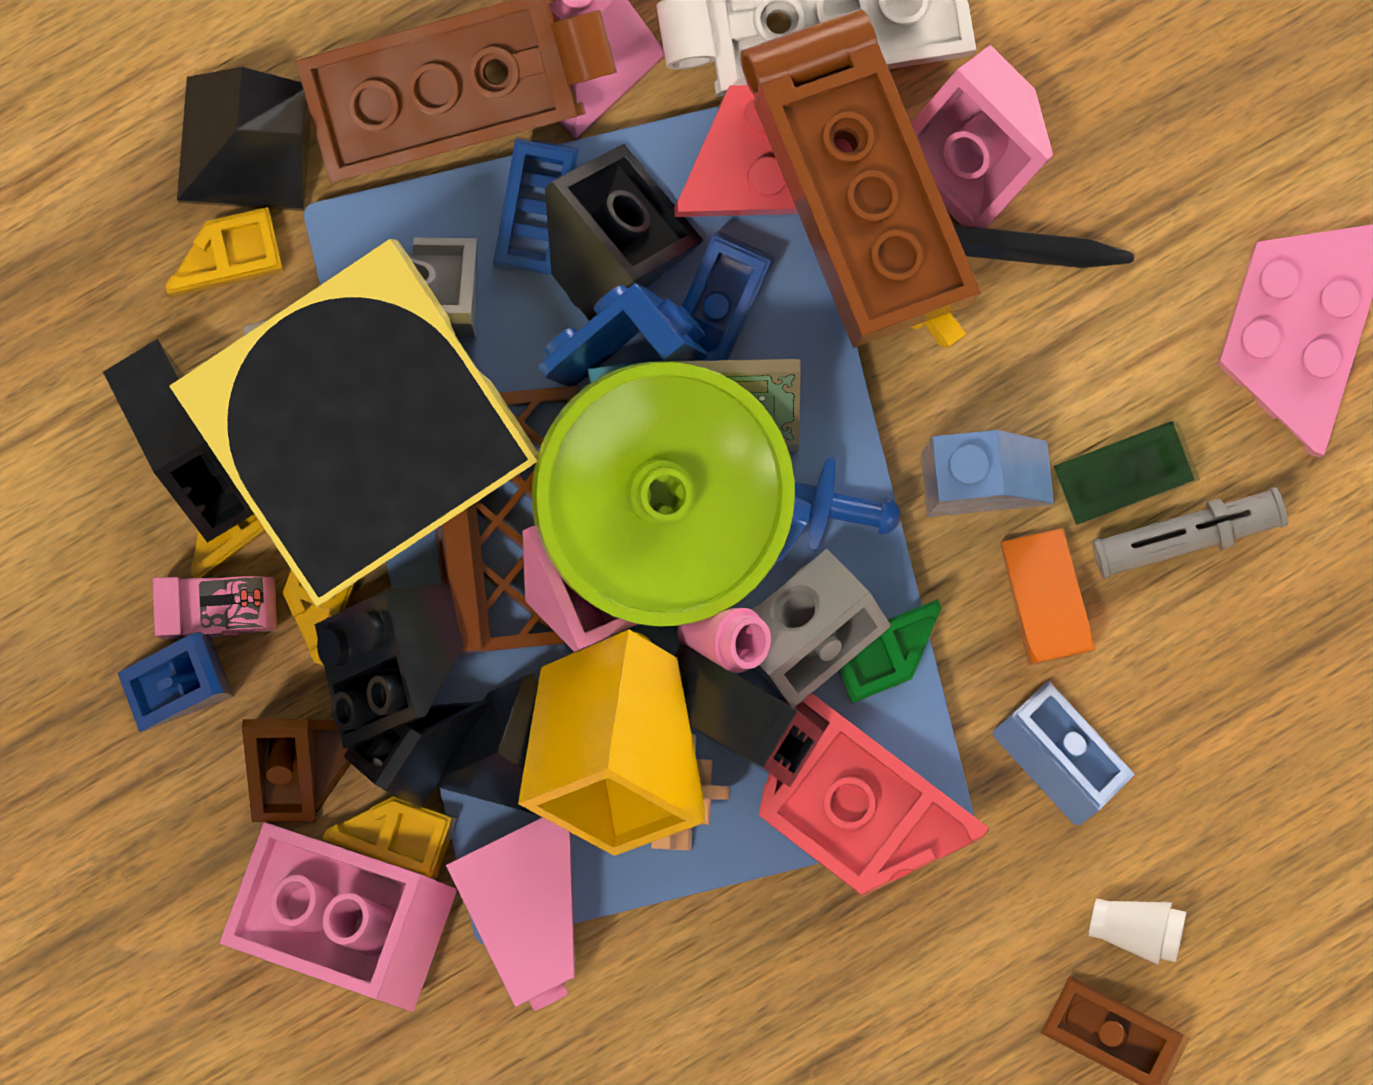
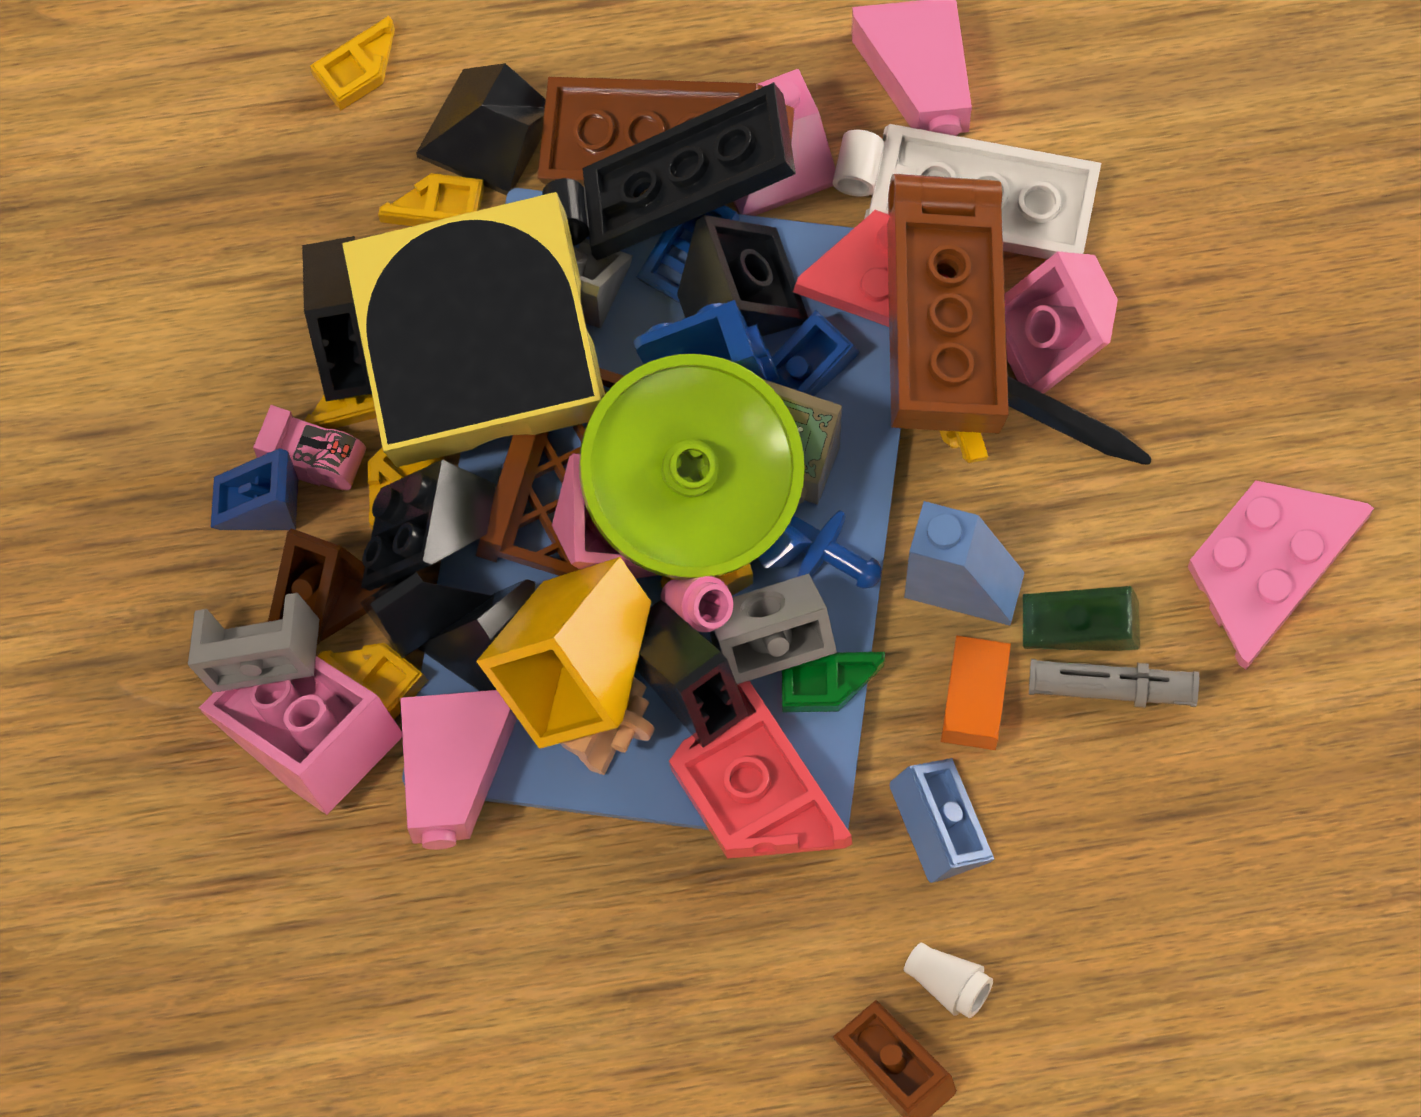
camera: 30 degrees right, 15 degrees down
none -> light grey panel [188,593,319,693]
none -> yellow tile [310,16,395,111]
none -> black hinge [542,82,796,261]

